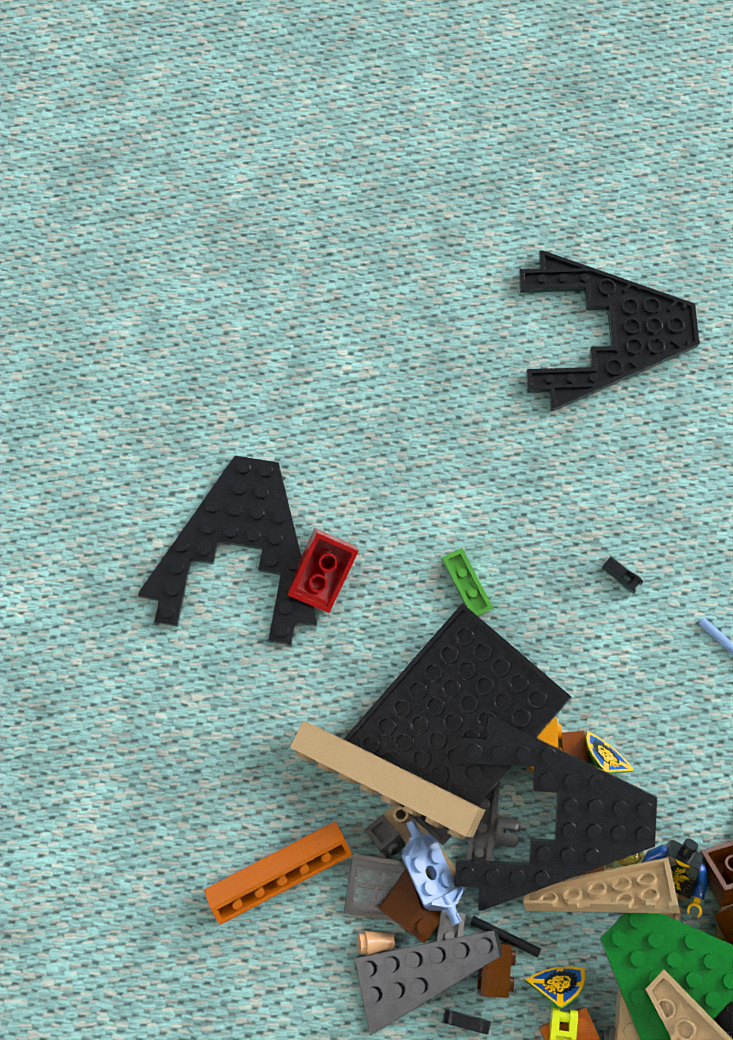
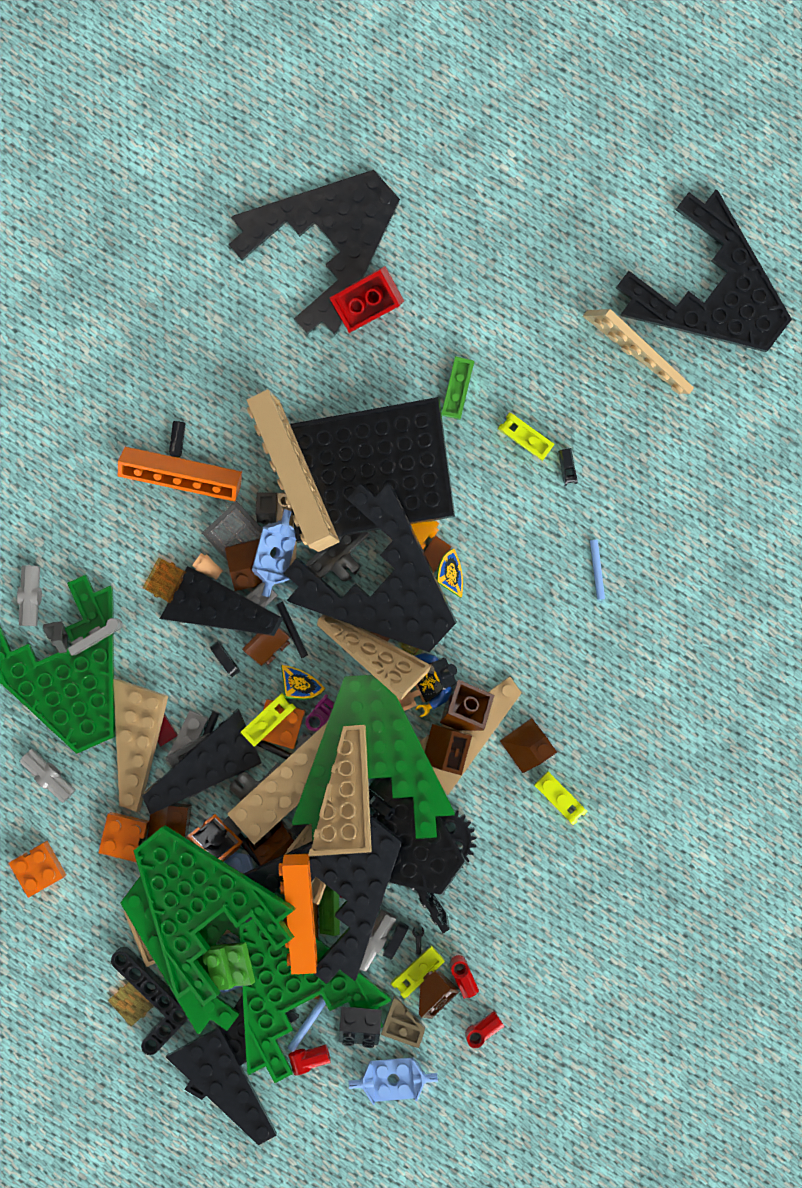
camera: 45 degrees right, 15 degrees up
none -> clear orange piece [143,557,186,603]
none -> black bar [169,421,186,458]
none -> magenta piece [305,694,335,731]
none -> neon yellow plate [497,412,555,461]
none -> tan wing [582,309,694,394]

